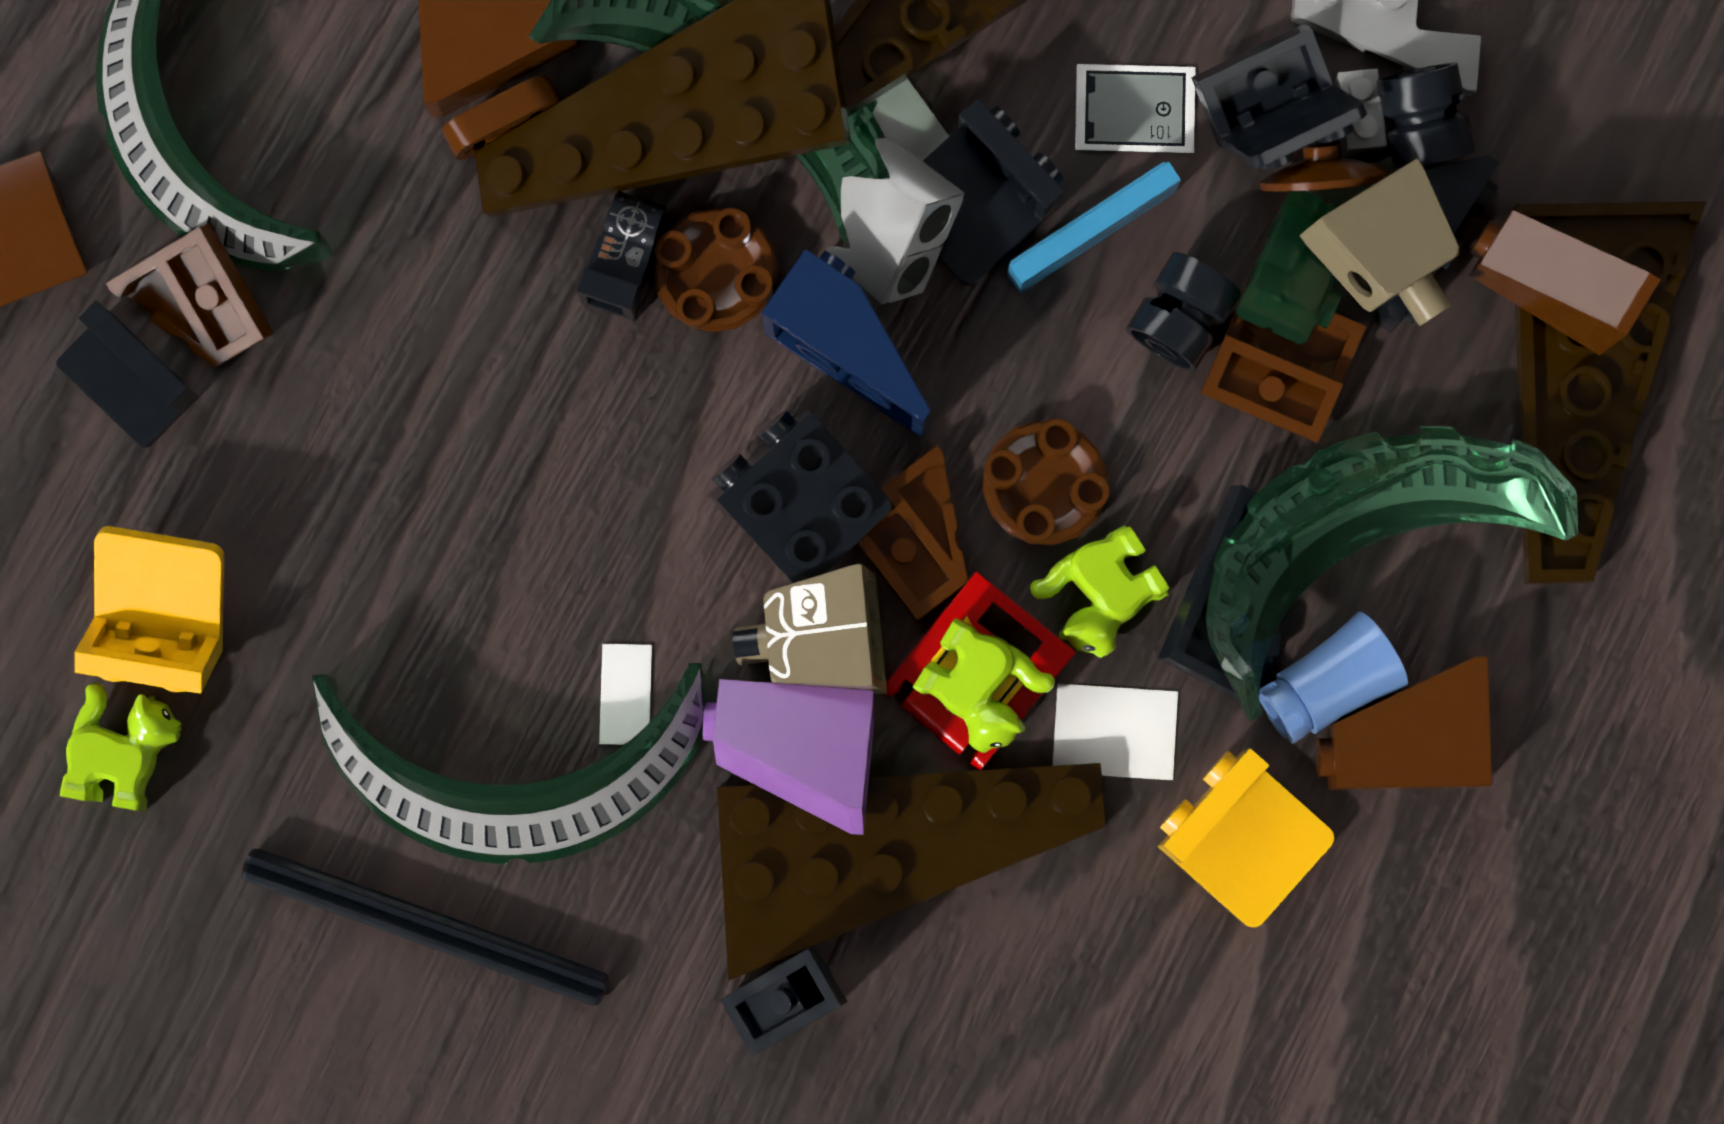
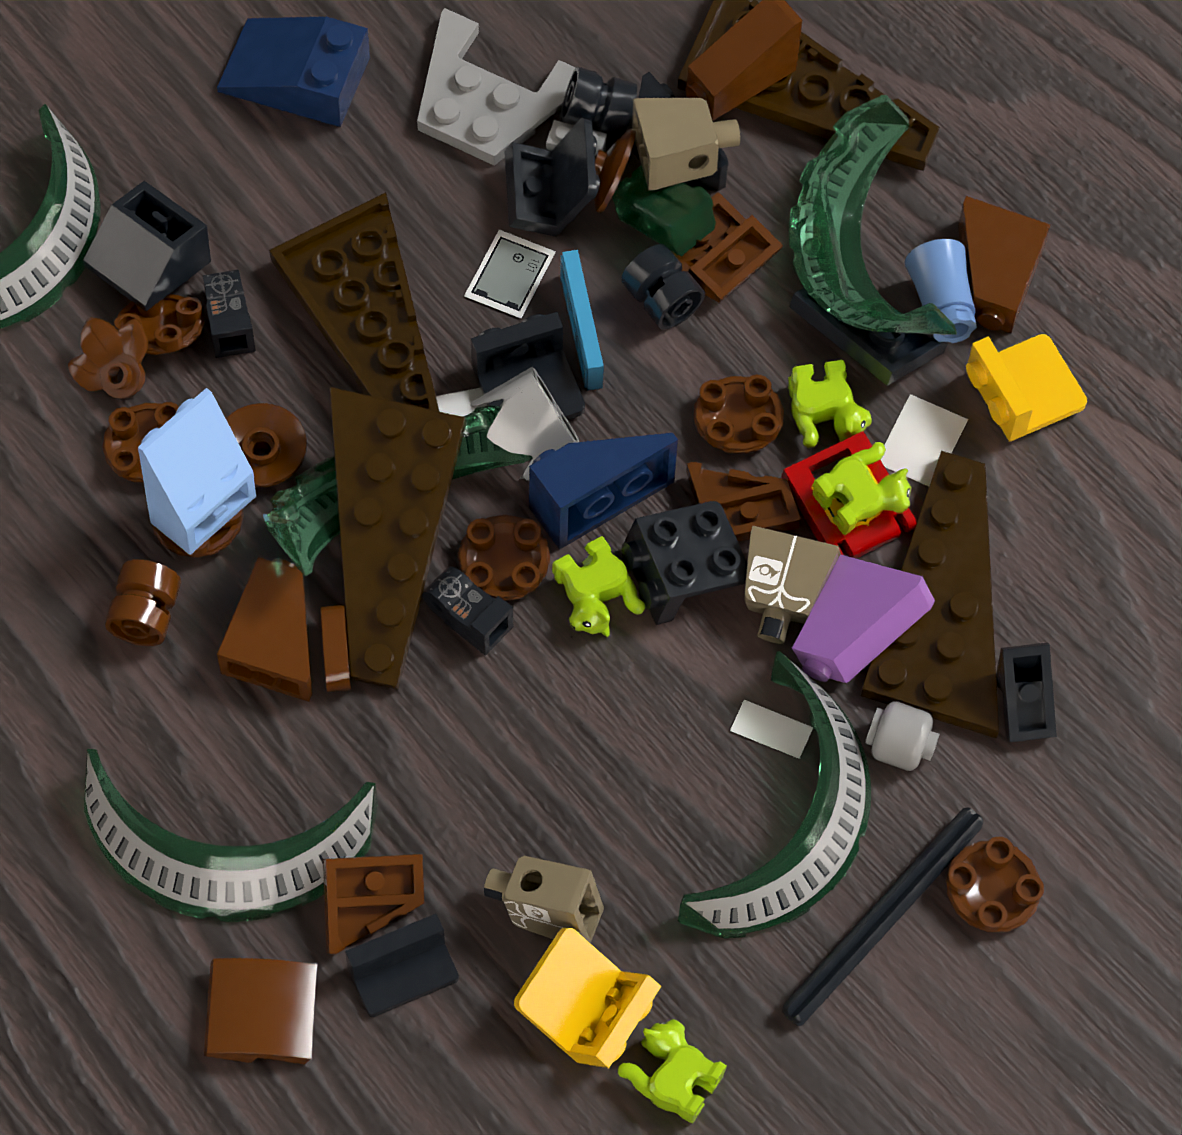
camera: 70 degrees left, 20 degrees down
none -> dark tan torso [484,856,604,944]
none -> lime animal [552,536,646,637]
none -> light grey head [865,702,940,771]
none -> reddish brown dish [946,837,1044,932]

